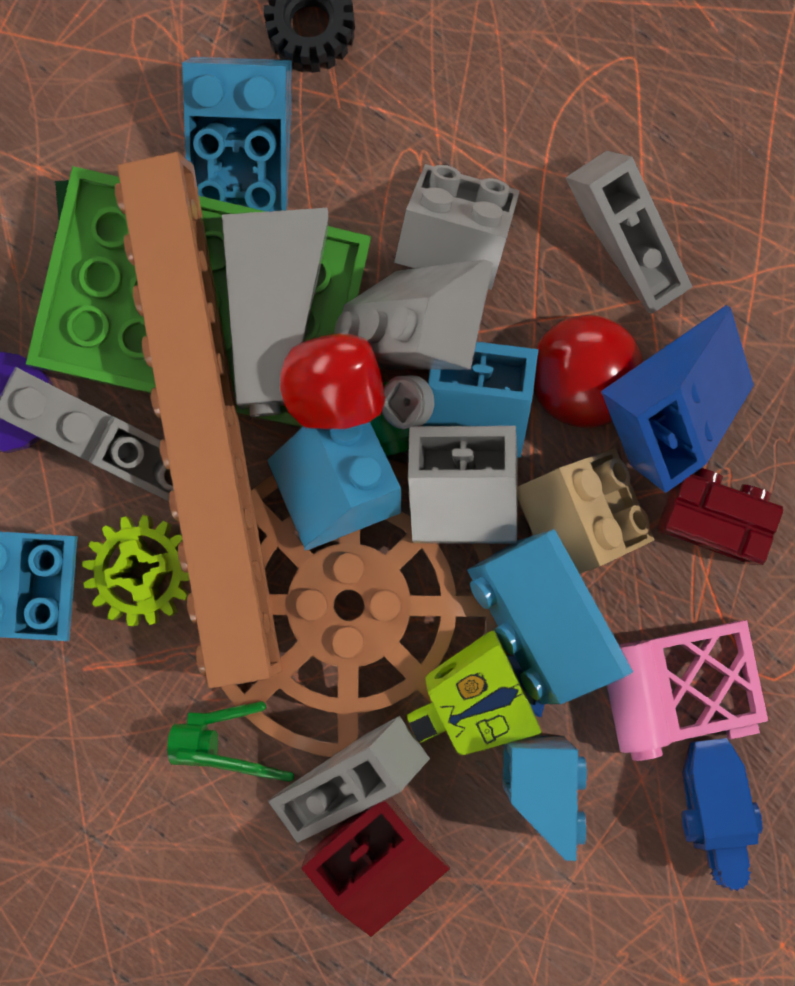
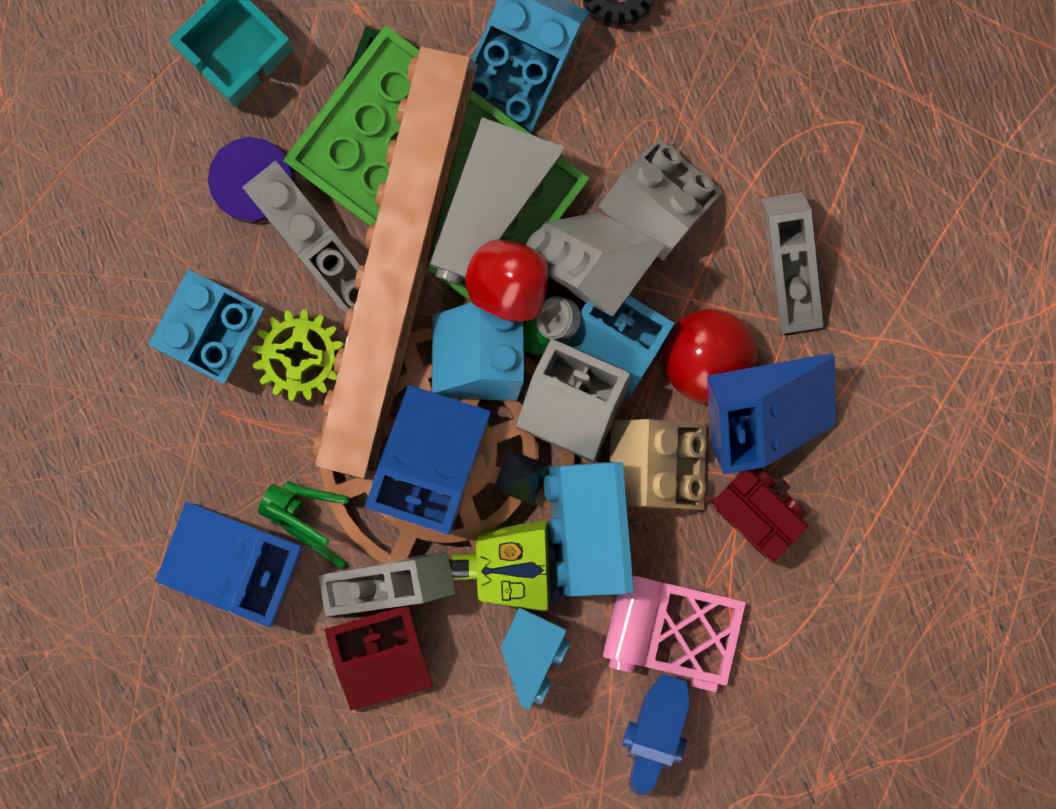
camera: 25 degrees right, 0 degrees up
none -> blue slope [155,502,305,628]
none -> blue slope [365,385,491,535]
none -> black slope [493,449,548,505]

